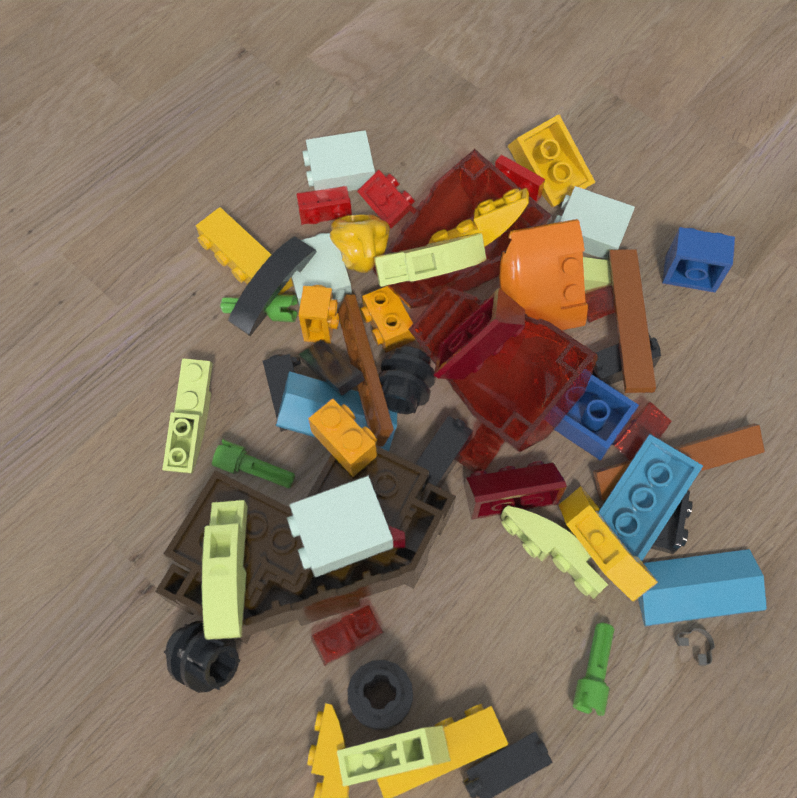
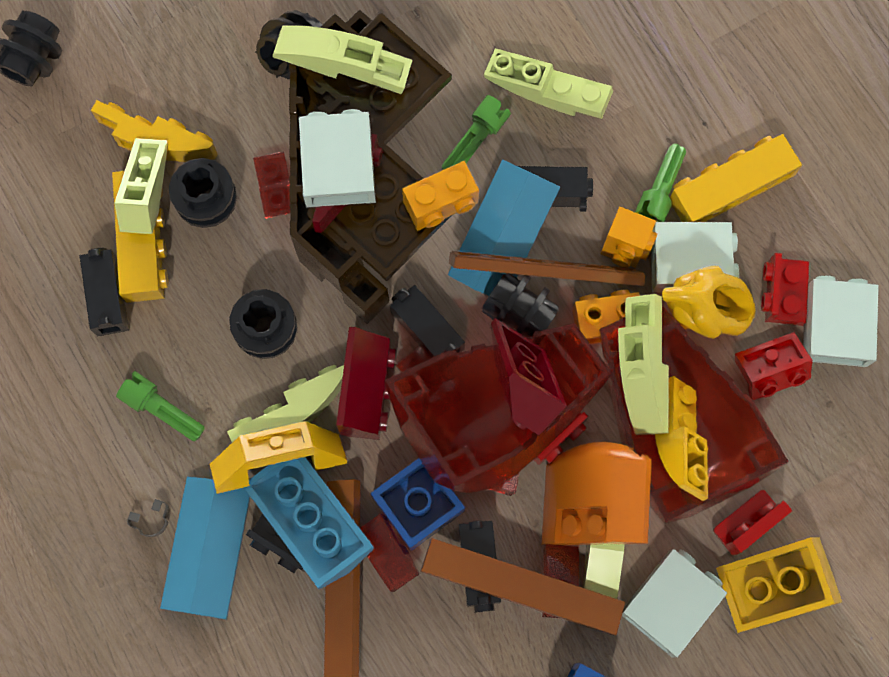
camera: 105 degrees right, 10 degrees up
black slope [228,236,316,337] -> none
black tile [299,340,365,396] -> none
none -> black piece [229,289,298,359]

